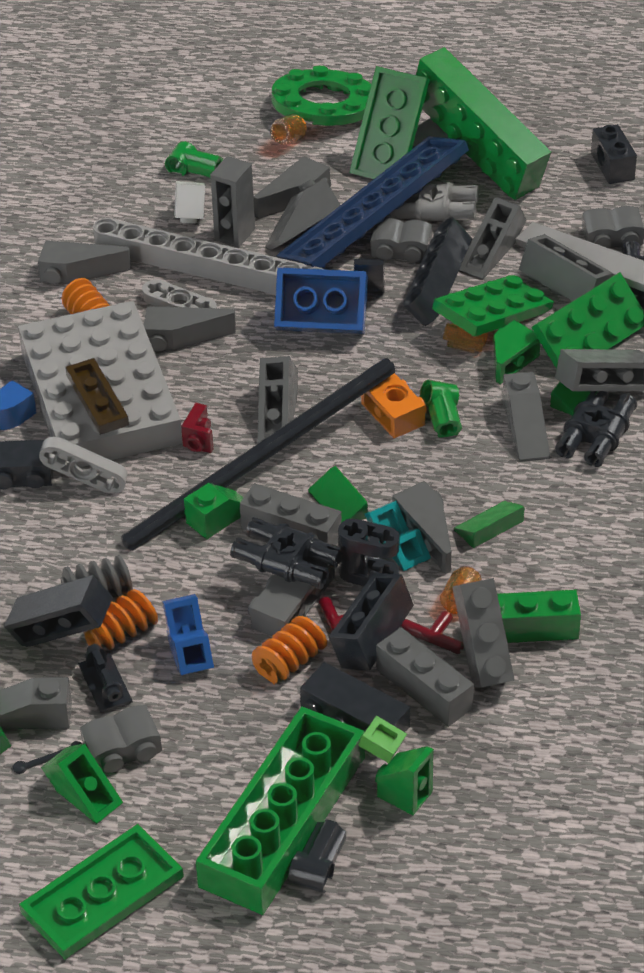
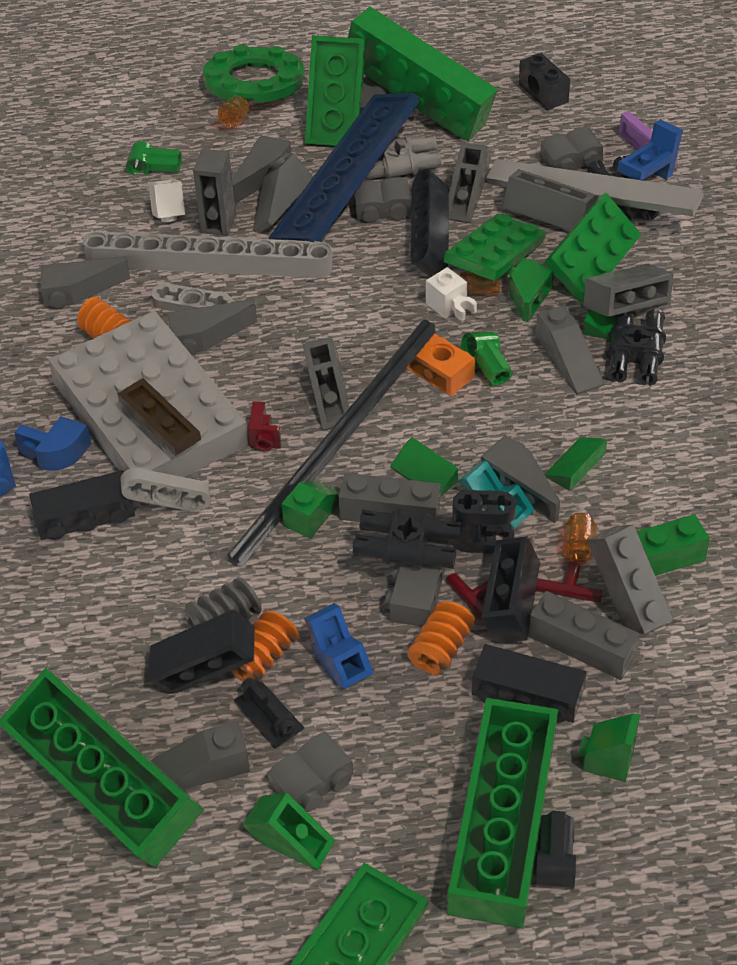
camera: 15 degrees left, 5 degrees up
black hinge [13,741,82,774] -> none
blue brick [274,267,368,334] -> none
black slope [354,259,385,293] -> none
bright green plate [358,716,407,763] -> none
none -> white brick [426,267,477,321]

